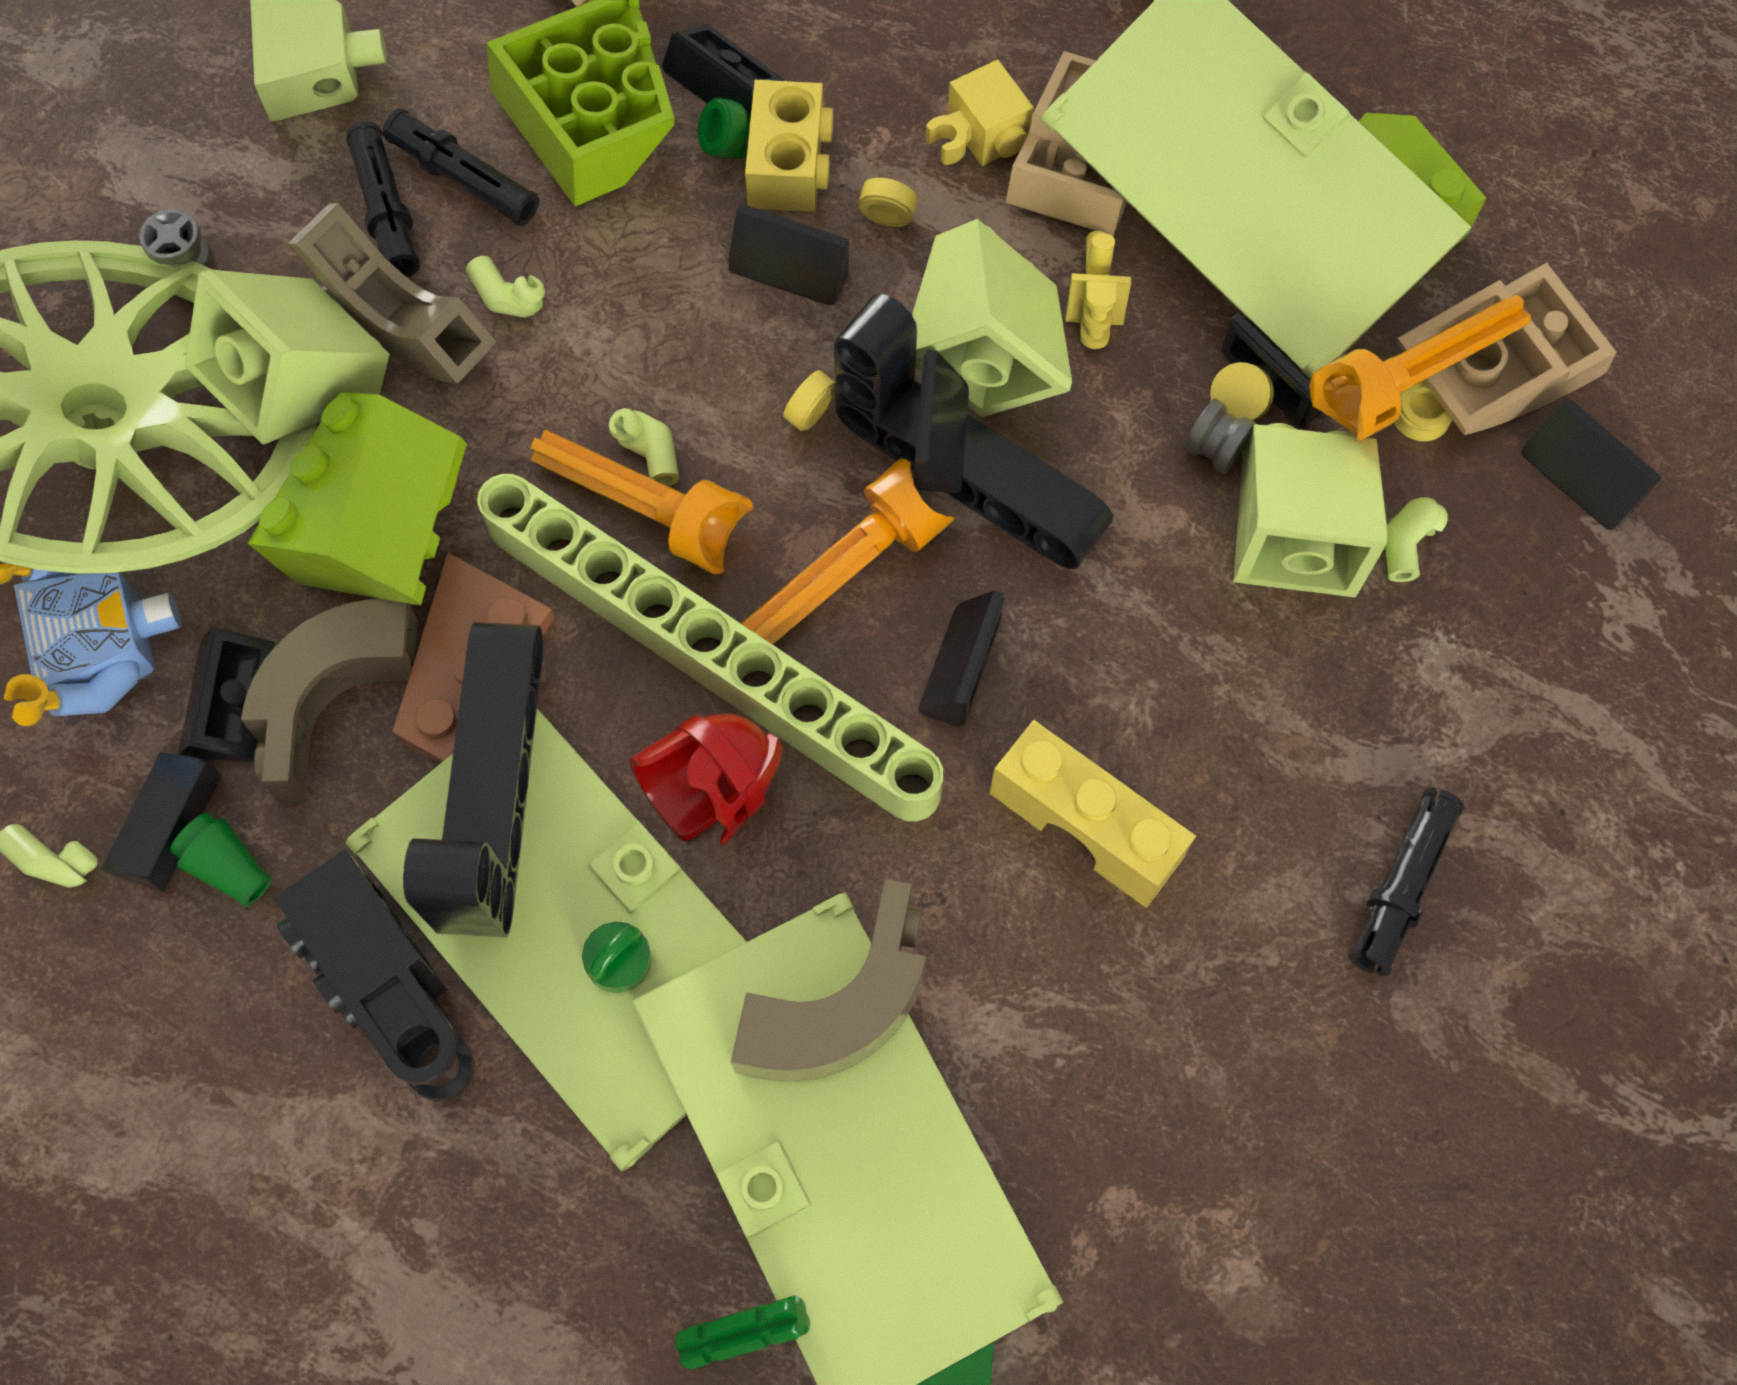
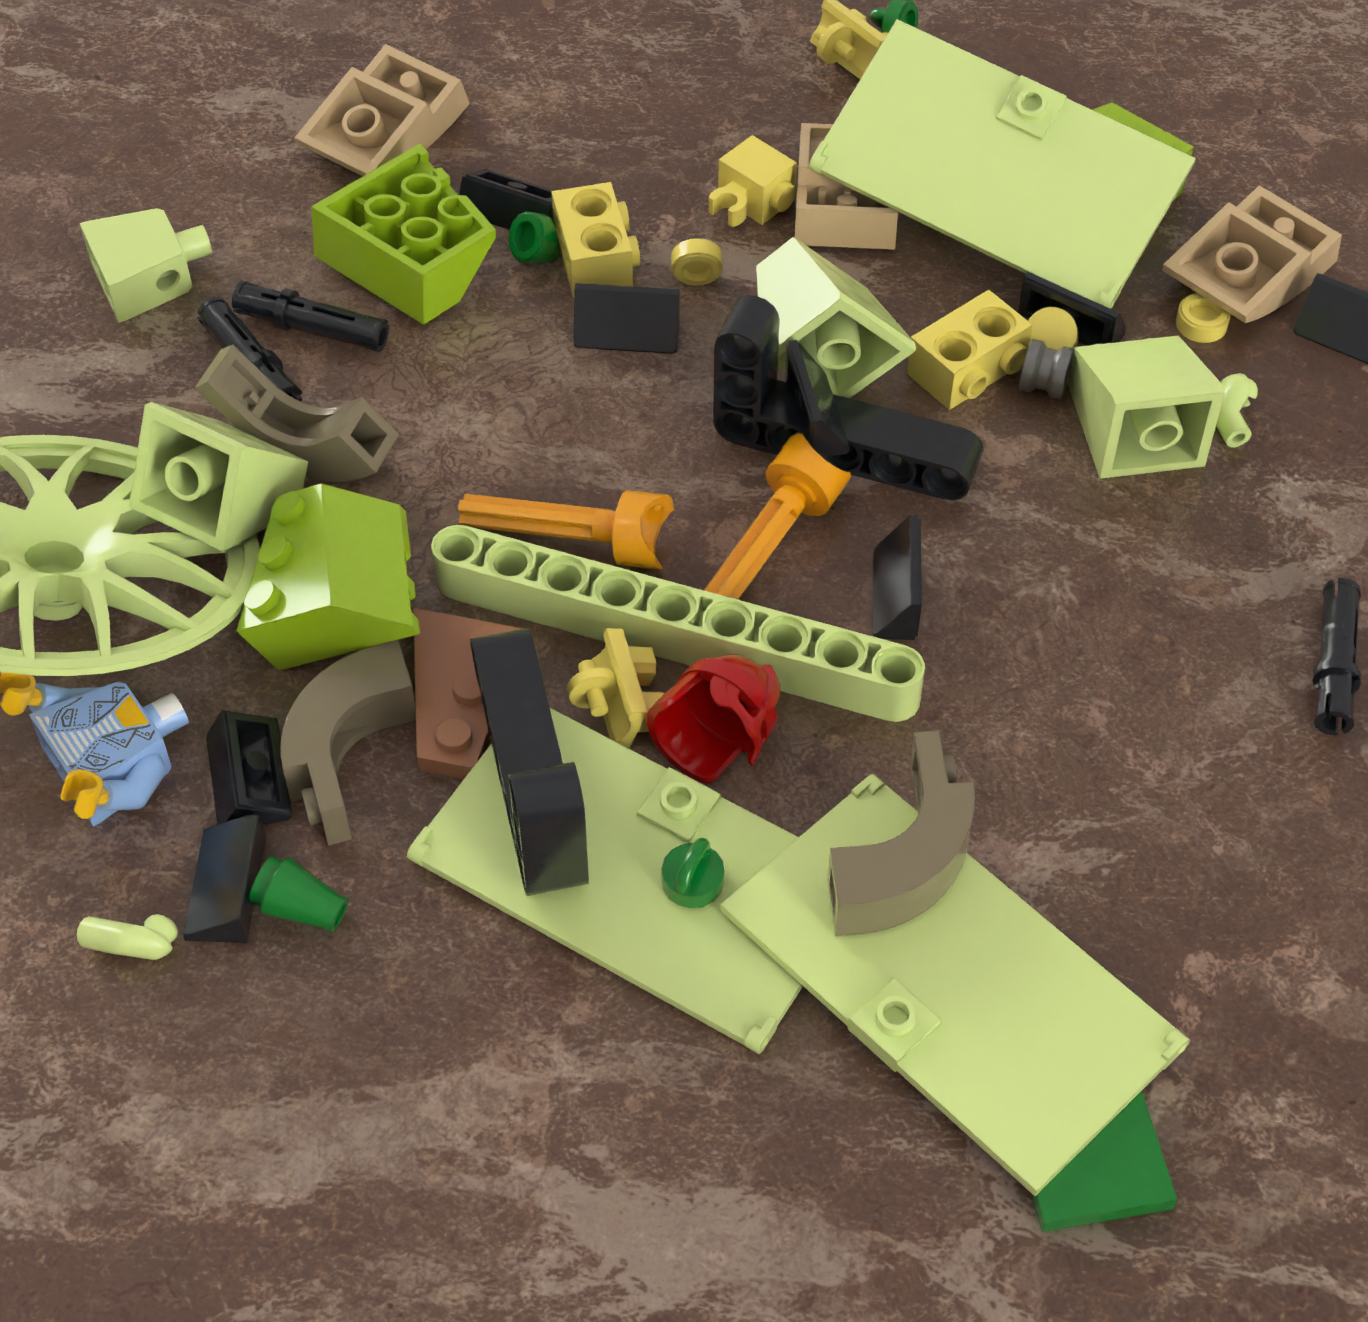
camera: 15 degrees left, 15 degrees down
flat silver wheel [139,209,212,268] -> none
black brick [273,849,475,1102] -> none
yellowish green arm [465,255,545,318] -> none
yellowish green arm [609,408,679,486] -> none
green axle [675,1295,810,1370] -> none
light yellow tile [783,370,835,431] -> none
light yellow arch [989,720,1196,908] -> none
light yellow arm [1065,230,1131,349] -> none
light orange piece [1309,295,1531,442] -> none
none -> light yellow hips [567,628,665,749]
none -> light yellow brick [907,290,1032,410]

